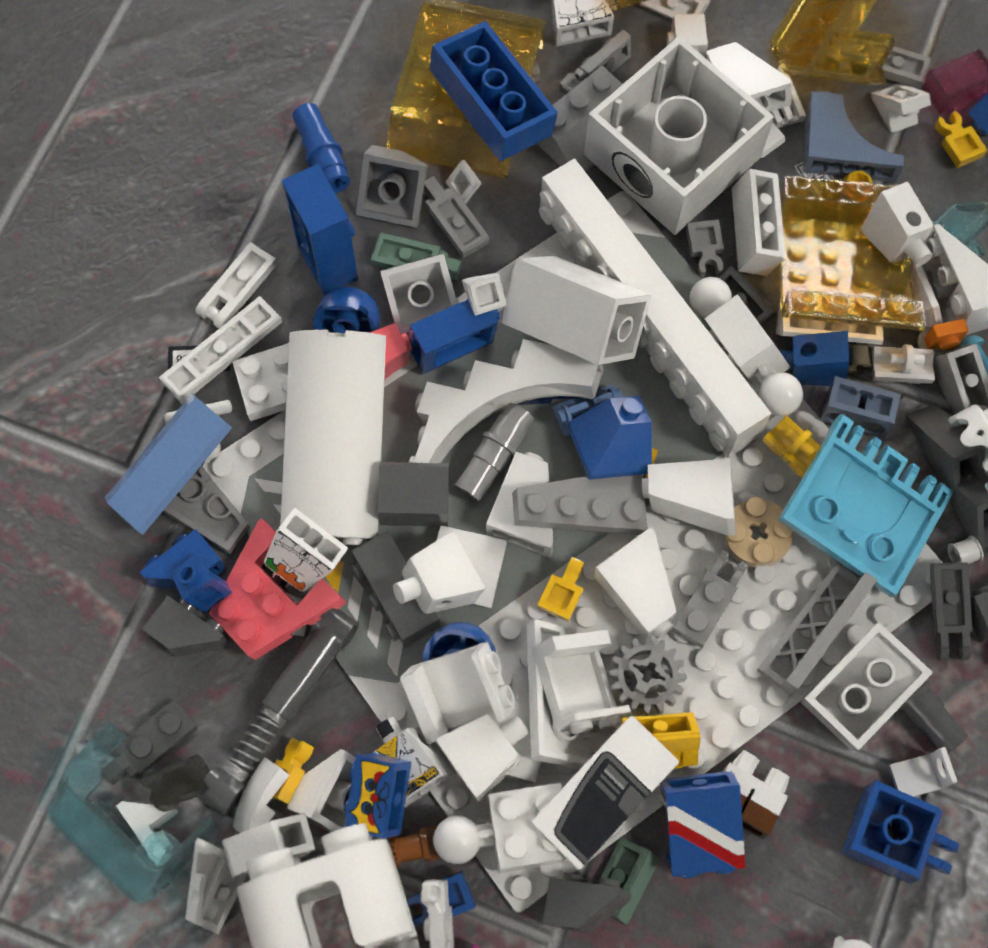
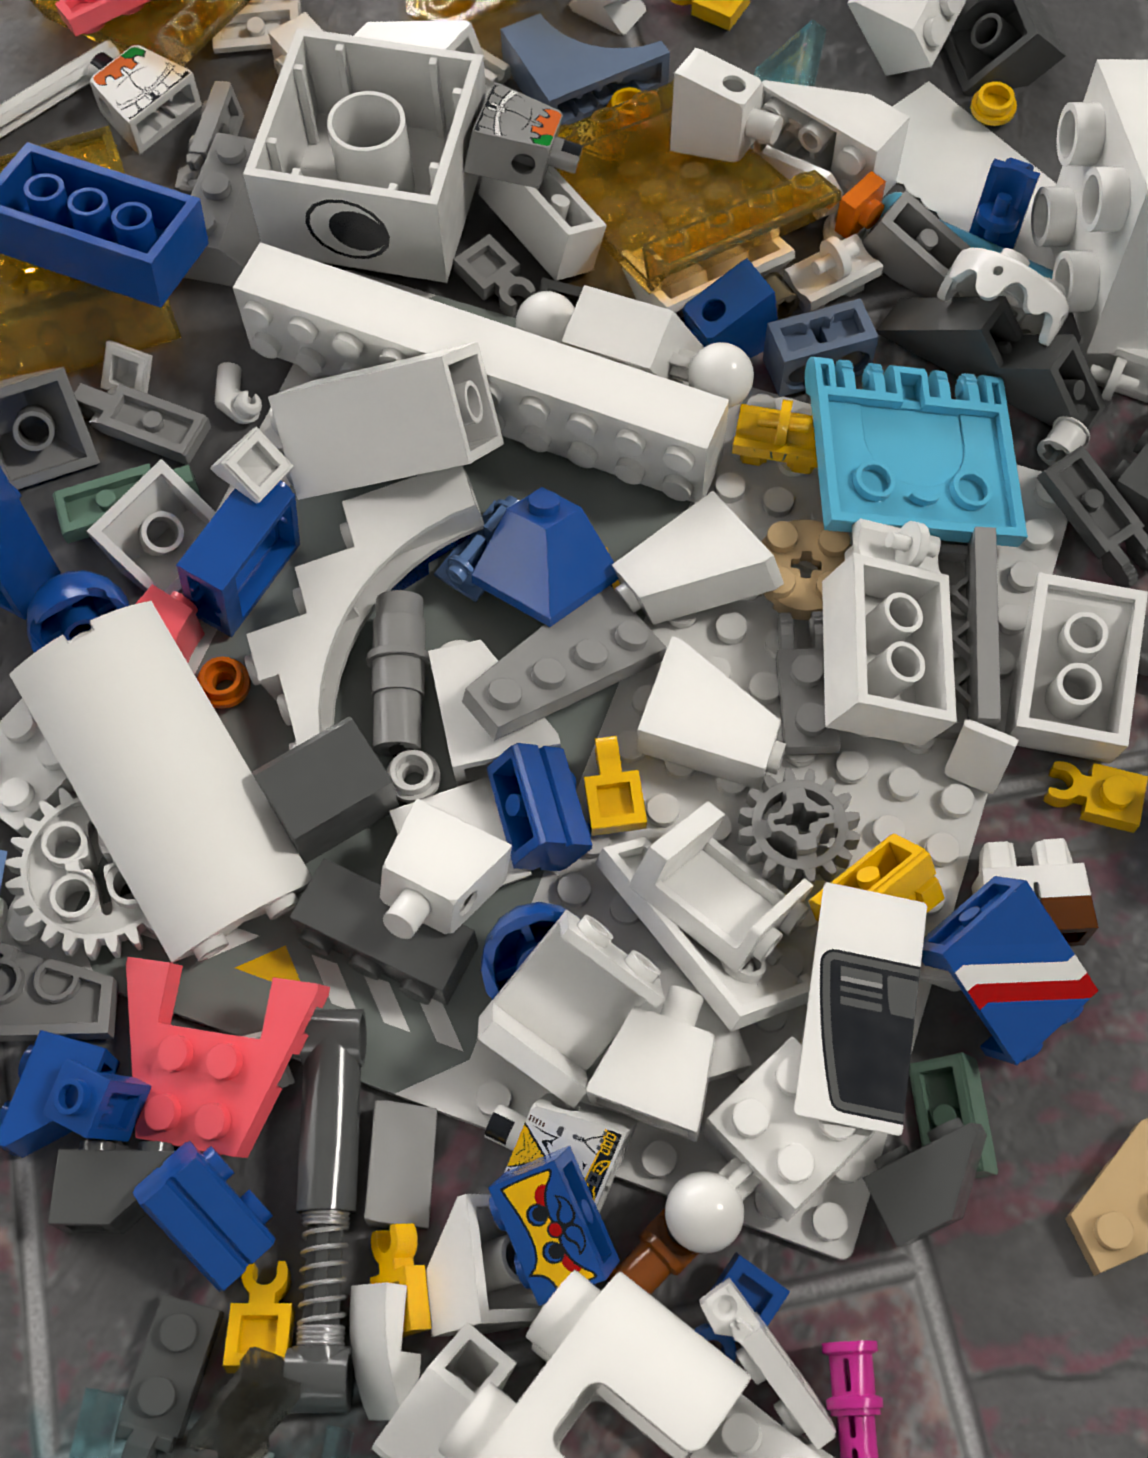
camera: 30 degrees left, 5 degrees down
white torso [264,507,348,592] -> none
none -> white gear [5,788,156,961]
none -> blue brick [133,1141,276,1292]
none -> orange plate [197,656,251,709]
none -> white arm [214,362,262,424]
none -> yellow plate [223,1261,296,1374]
none -> light grey slope [365,1100,438,1230]
none -> white plate [387,750,441,803]
none -> light grey torso [464,82,583,188]
none -> blue brick [486,743,593,871]
none -> white brick [822,553,957,746]
none -> white hips [844,518,941,573]
none -> white slope [944,719,1019,794]
none -> yellow plate [1043,761,1148,833]

